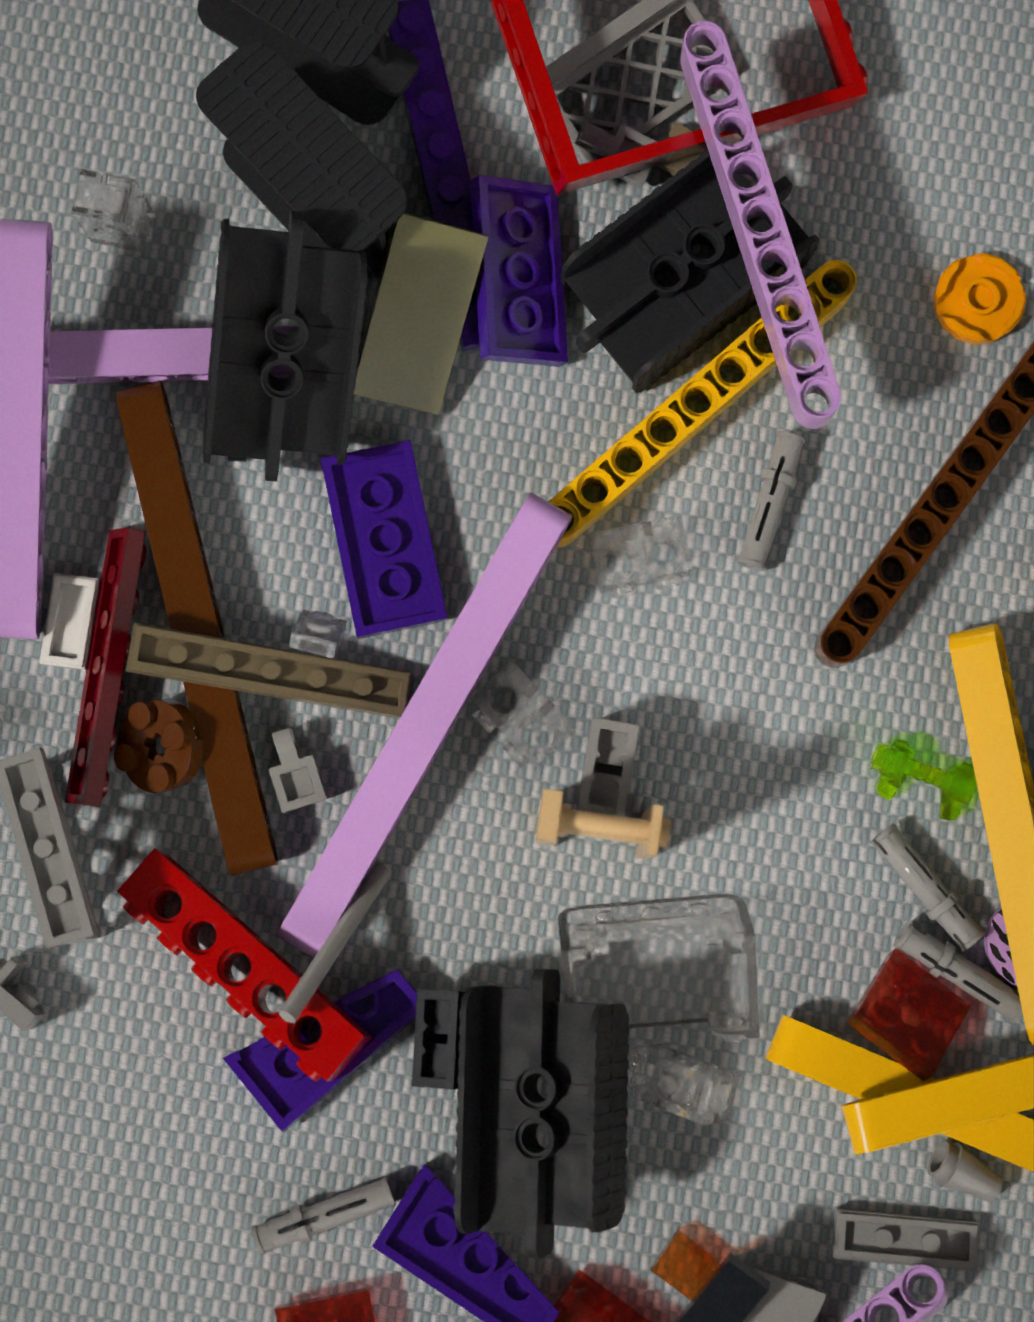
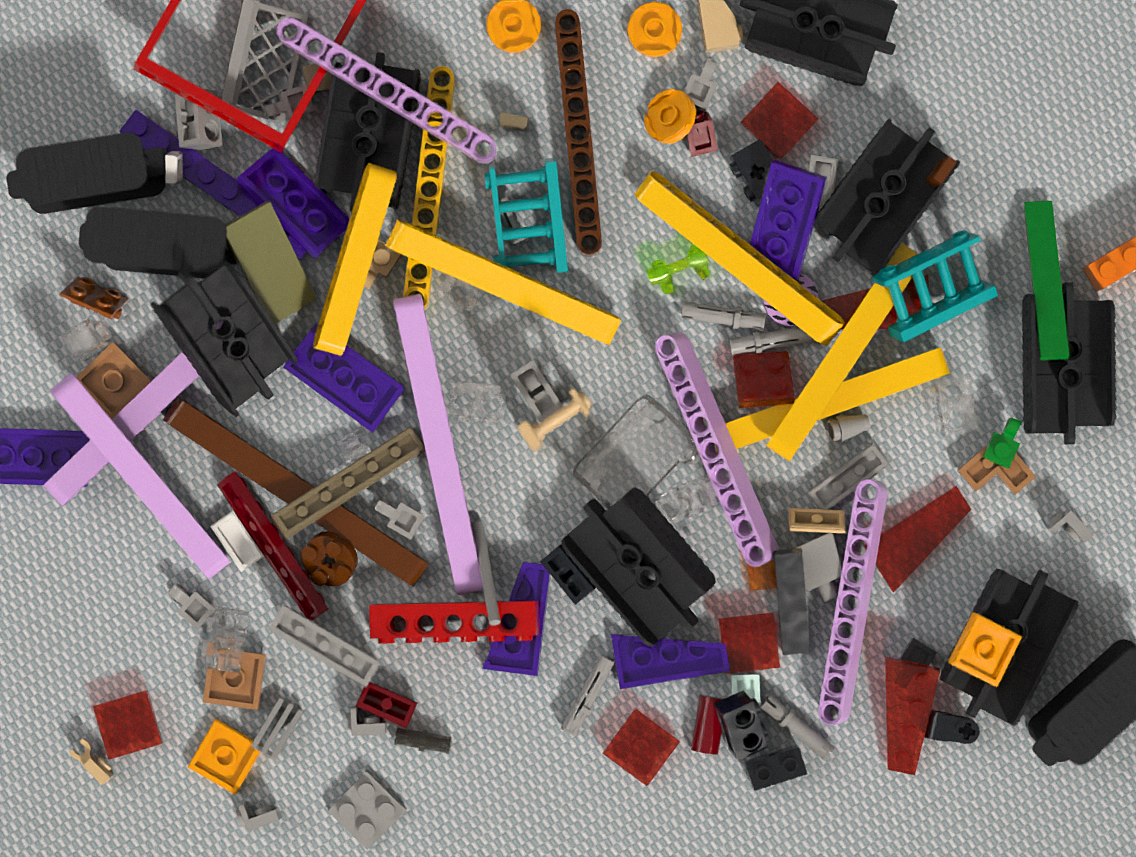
camera: 45 degrees left, 5 degrees up
none -> dark orange hinge [59,277,129,320]
none -> medium nougat plate [76,342,152,419]
none -> white tile [165,151,183,183]
none -> light grey brick [175,89,222,150]
none -> yellow beam [313,163,396,356]
none -> dark red brick [355,681,418,729]
none -> tan plate [364,239,401,290]
none -> yellow beam [386,219,622,345]
none -> clear smoke pin [394,727,452,754]
none -> teal fence [484,157,568,273]
none -> dark tan tile [499,112,529,132]
none -> lavender beam [655,332,778,567]
none -> tan slope [787,508,845,533]

